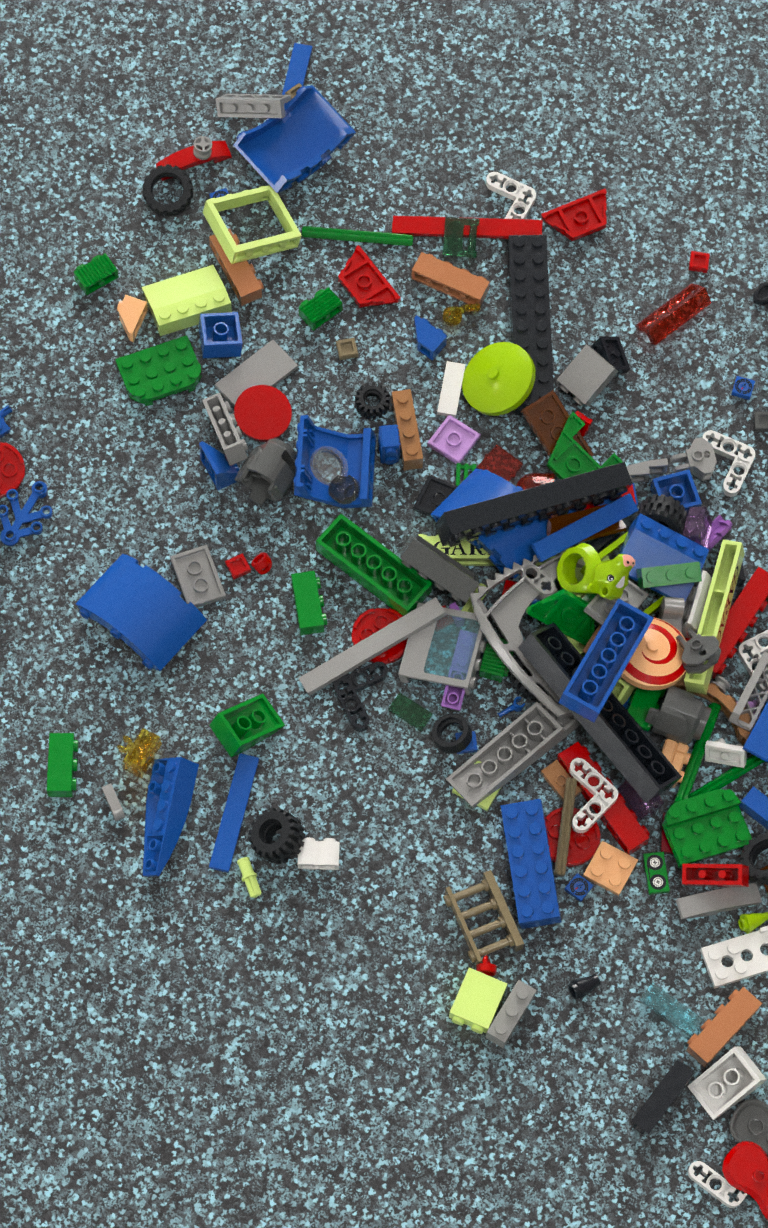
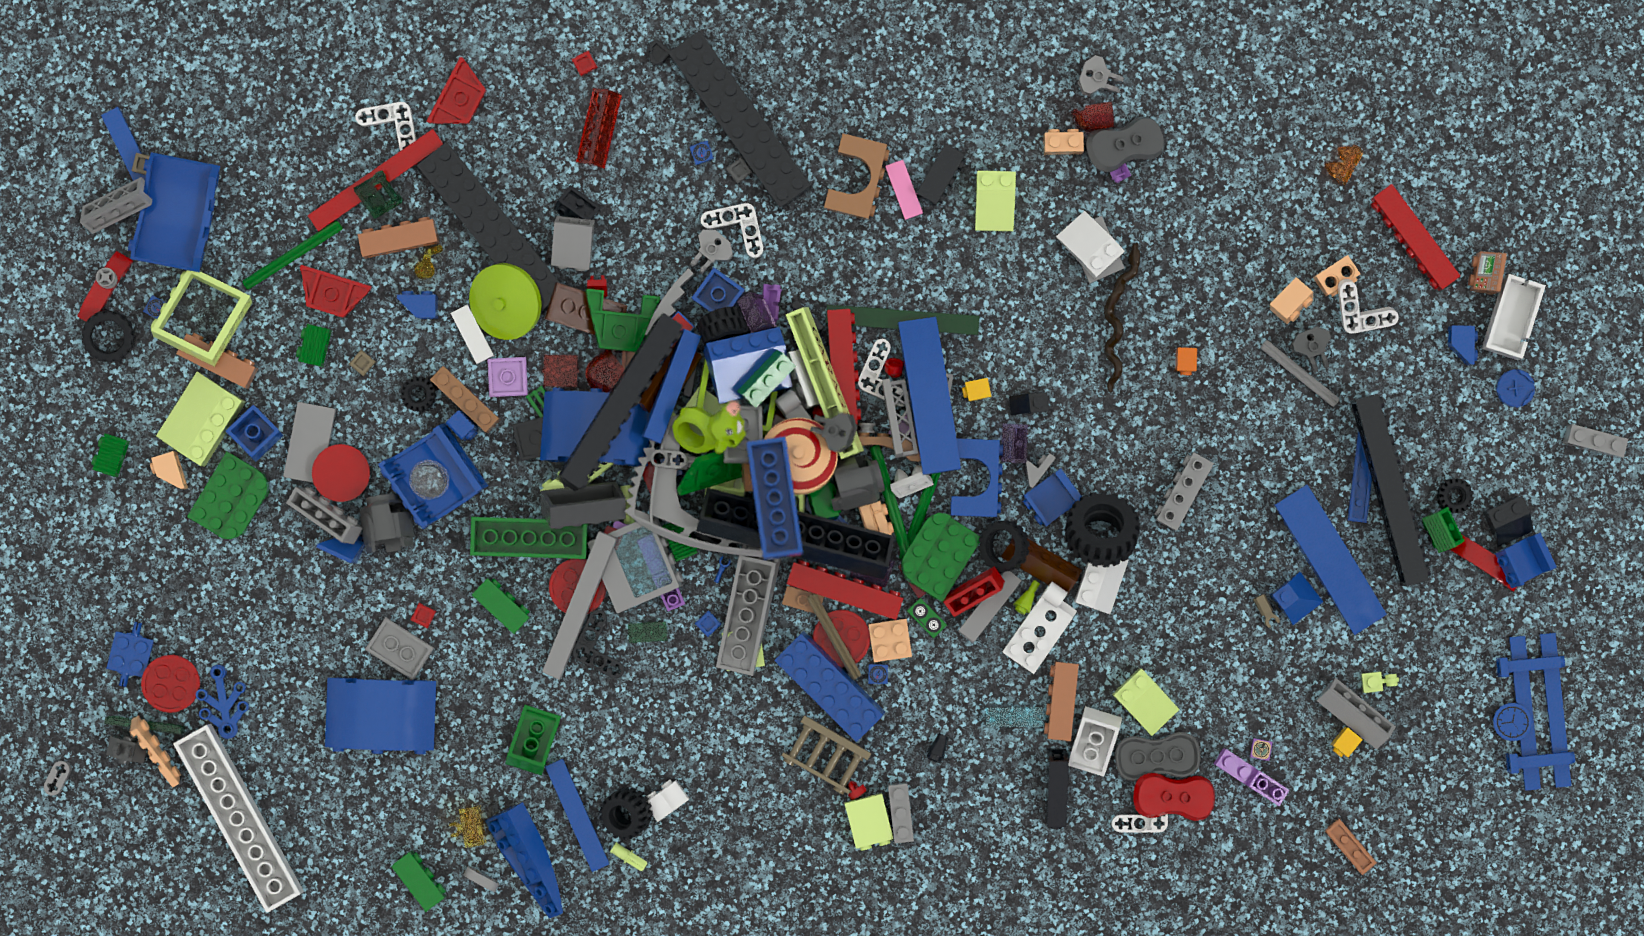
camera: 30 degrees left, 20 degrees up
red tile [251,553,272,575] -> none
clear smoke hair [328,475,360,504] -> none
black tyre [432,713,472,754] -> none
white beam [569,758,618,833] -> none

